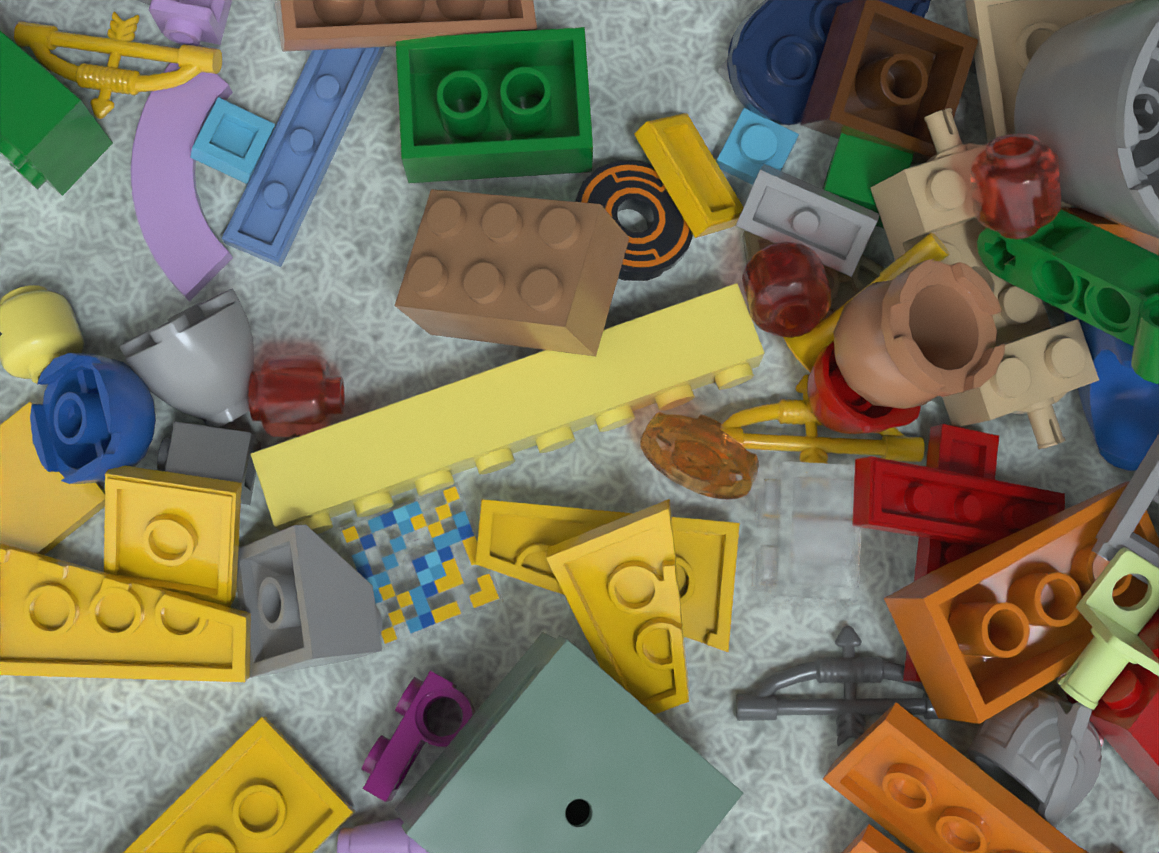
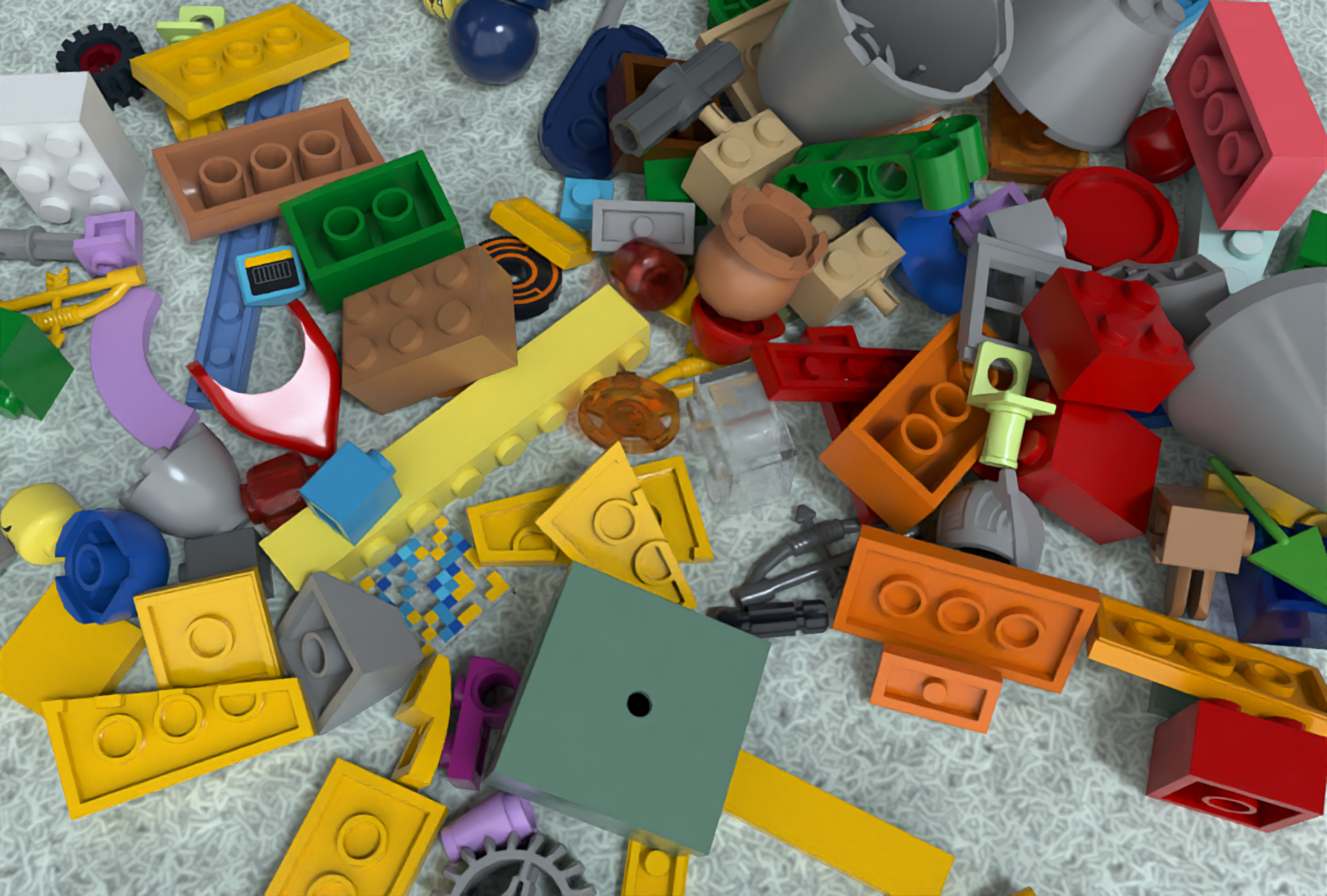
camera: 20 degrees left, 15 degrees down
medium azure plate [190,97,275,184] -> none
clear red head [970,133,1061,239] -> none
none -> animal [185,298,342,461]
none -> slope [234,245,306,306]
none -> dark azure brick [299,440,402,547]
none -> yellow slope [390,653,451,791]
none -> dark grey piece [609,38,745,158]
none -> black axle [715,599,829,639]

